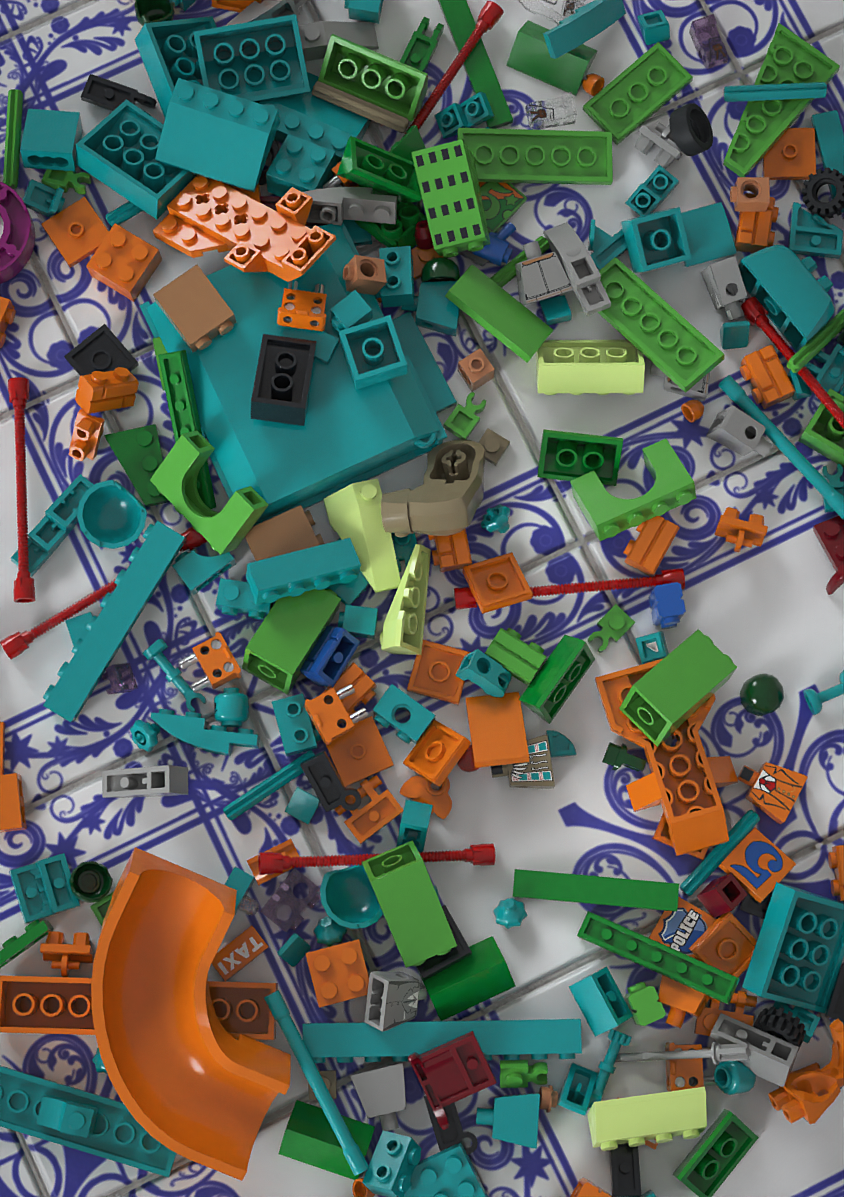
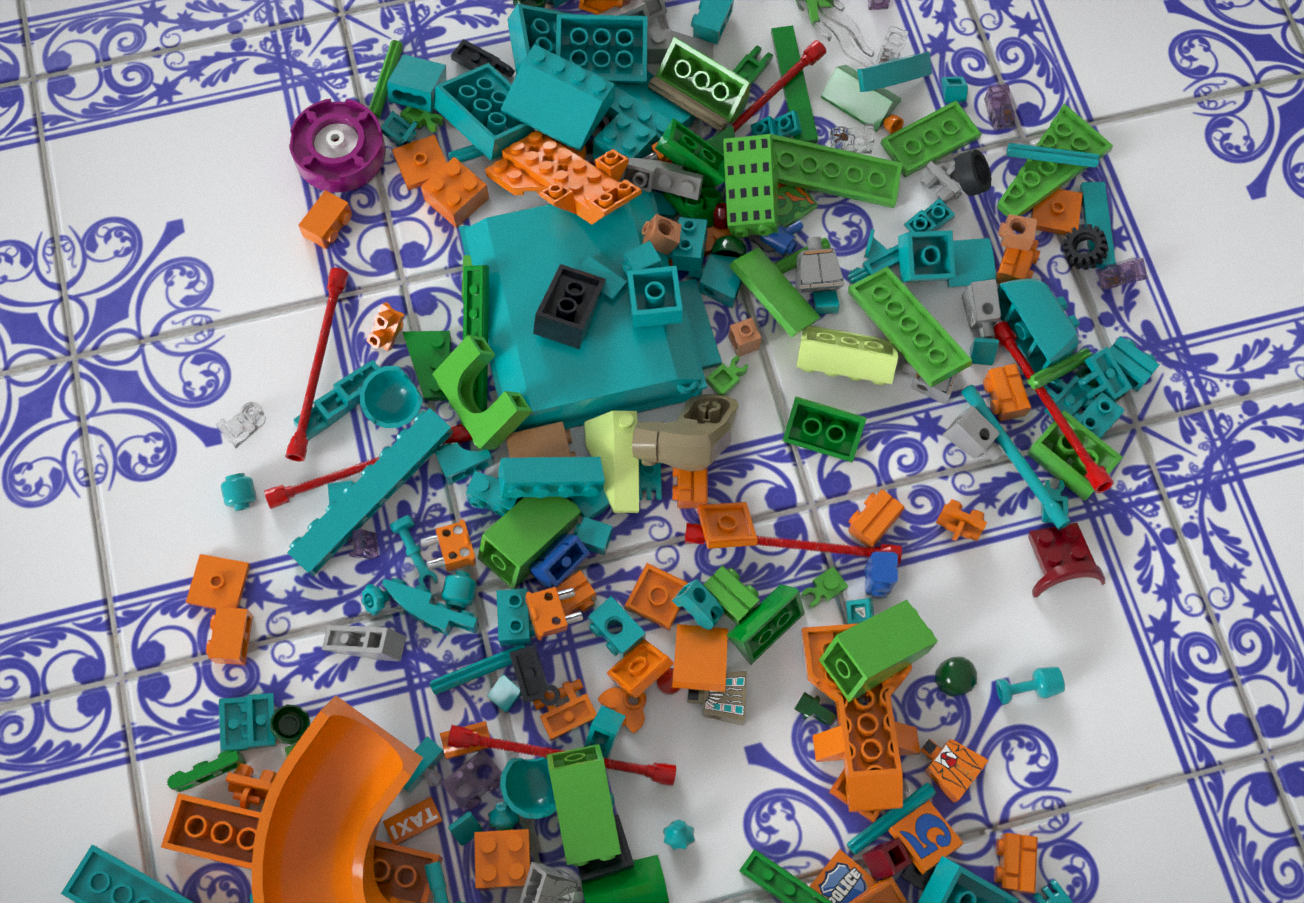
camera: 10 degrees right, 10 degrees down
black plate [64,324,139,376] -> none
orange brick [75,367,139,414] -> none
medium nougat brick [153,264,236,352] -> none
orange piece [277,280,327,331] -> none
orange plate [325,716,394,788] -> none
yellowish green wedge [380,544,431,655] -> none
dark tan plate [478,428,510,466] -> none
teal piece [481,504,511,533] -> none
green tile [513,869,679,912] -> none
light grey slope [543,222,611,317] -> none
teal tile [546,730,576,758] -> none
bright green arch [570,438,697,541] -> none
orange hinge [681,399,704,423] -> none
teal wing [788,202,843,259] -> none
teal slope [788,370,812,401] -> none

